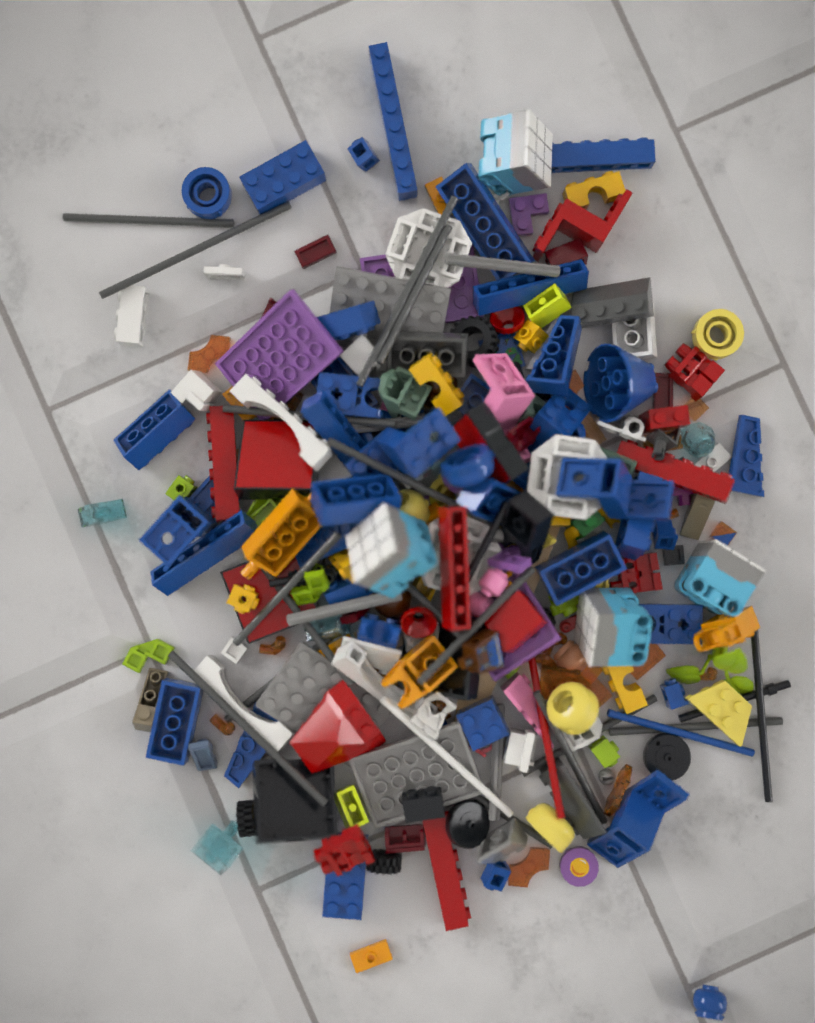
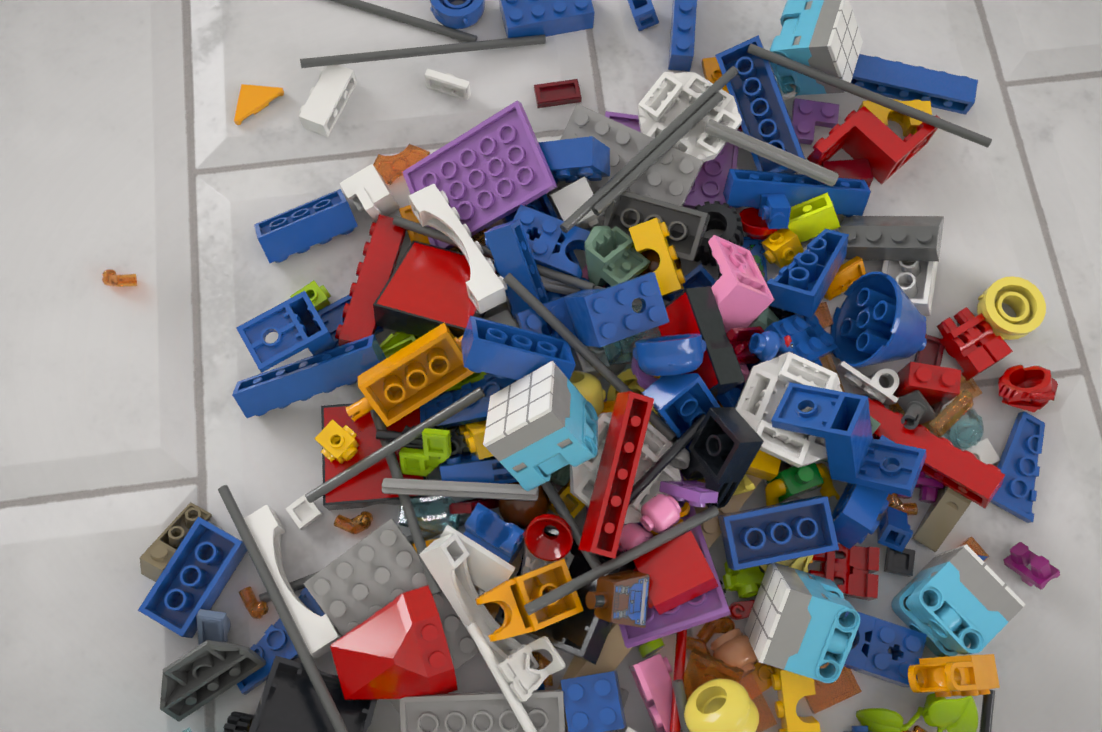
camera: 15 degrees right, 15 degrees down
clear light blue slope [77,499,127,528] -> none
lime tile [122,639,175,673] -> none
none -> clear orange arm [102,269,137,287]
none -> dark grey wedge [160,640,266,722]
none -> light orange tile [234,84,284,125]
none -> dark grey piece [747,43,992,148]
none -> blue animal [749,331,795,362]
none -> blue brick [758,193,791,229]
none -> light orange plate [824,256,866,301]
none -> clear orange tile [929,389,974,438]
none -> red helmet [998,365,1058,412]
none -> magenta hips [1003,542,1060,590]

